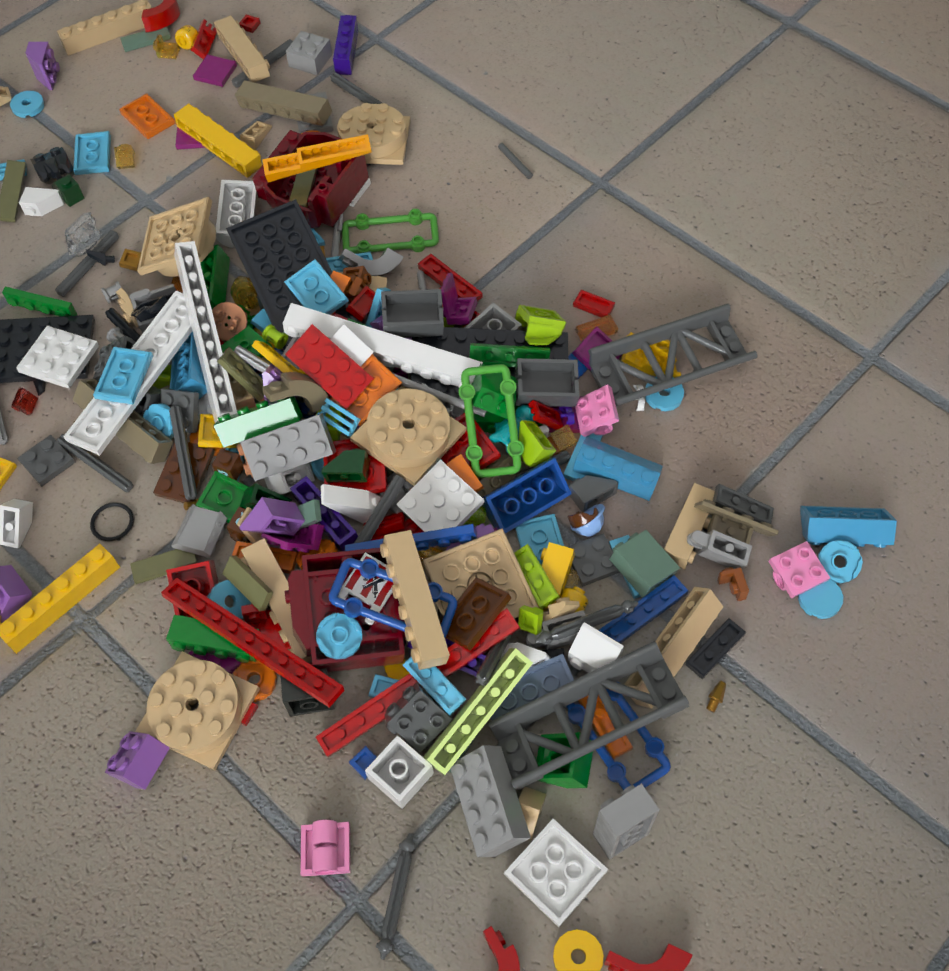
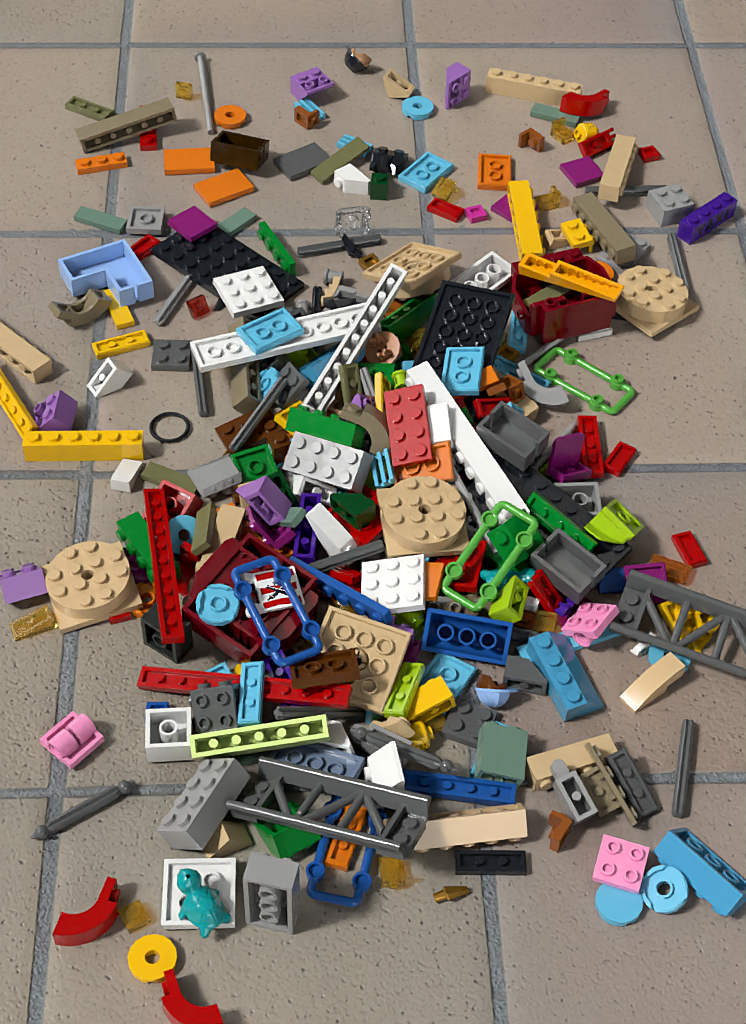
camera: 40 degrees right, 10 degrees down
tan brick [380,530,450,670] -> none
lime tile [518,605,543,635] -> none
none -> clear yellow slope [9,604,58,642]
none -> white slope [110,458,143,492]
none -> clear yellow plate [118,899,151,934]
none -> teal animal [177,868,231,939]
none -> clear yellow bracket [379,857,406,889]
none -> red tile [427,197,465,223]
none -> dark pink tile [465,204,487,224]
none -> dark orange bracket [518,128,545,153]
none -> clear yellow bracket [534,185,562,212]
none -> yellow bracket [560,218,595,253]
none -> red tile [603,441,637,477]
none -> tan slope [620,652,685,713]
none -> dark grey axle [671,719,695,818]

